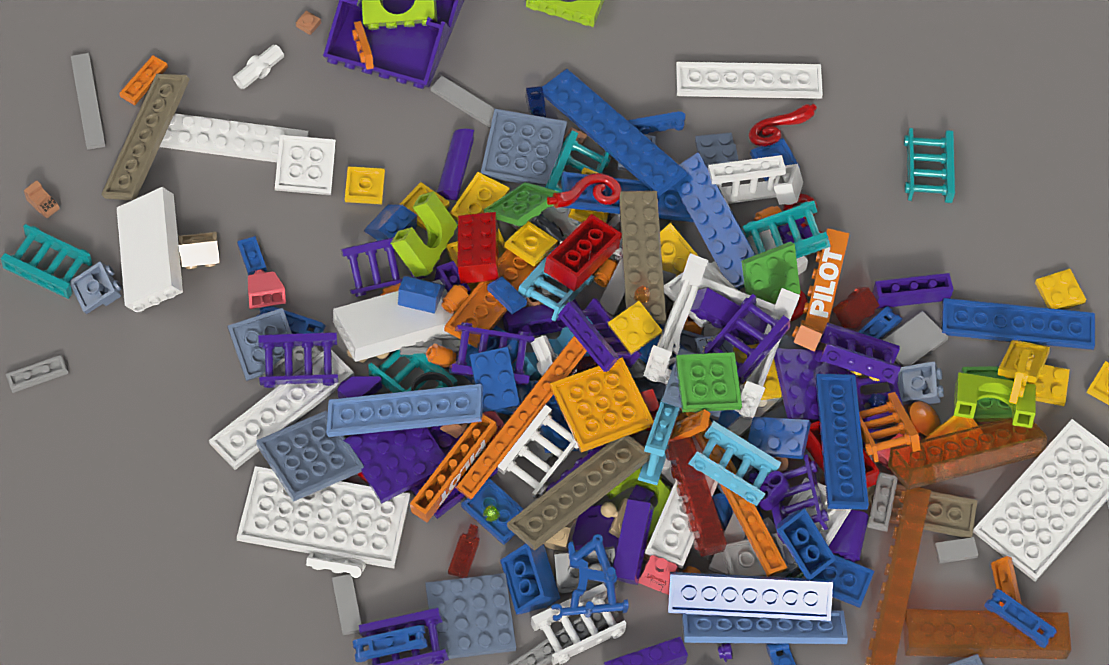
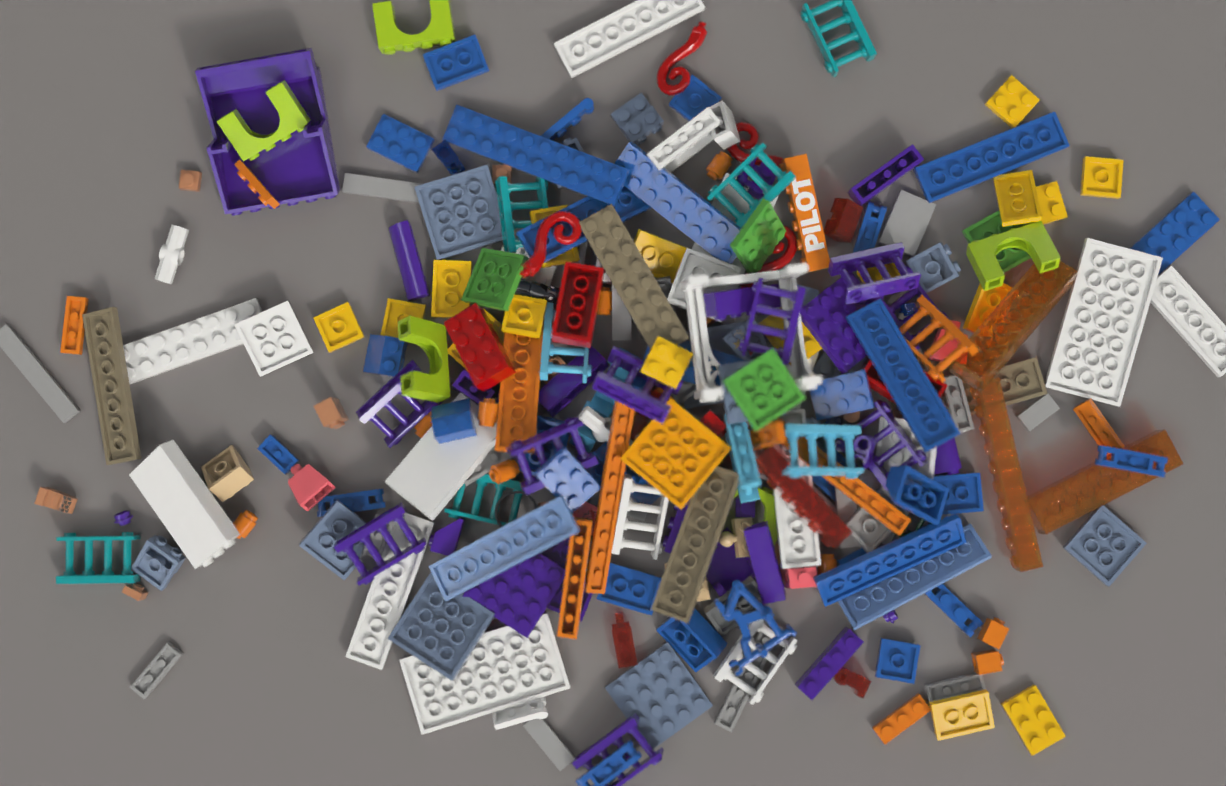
camera: 20 degrees left, 25 degrees up
clear neon green hinge [483,504,500,522] -> none
blue plate [487,276,527,314] -> none
clear orange hinge [634,286,650,303] -> none
orange brick [792,323,823,352] -> none
orange dish [908,401,941,436] -> none
yellow plate [1009,349,1032,404] -> none
none -> dark purple plate [114,510,133,526]
none -> nougat plate [122,583,149,601]
none -> orange brick [233,509,258,539]
none -> nougat brick [313,397,349,429]
none -> blue plate [366,114,435,174]
none -> blue plate [422,34,489,91]

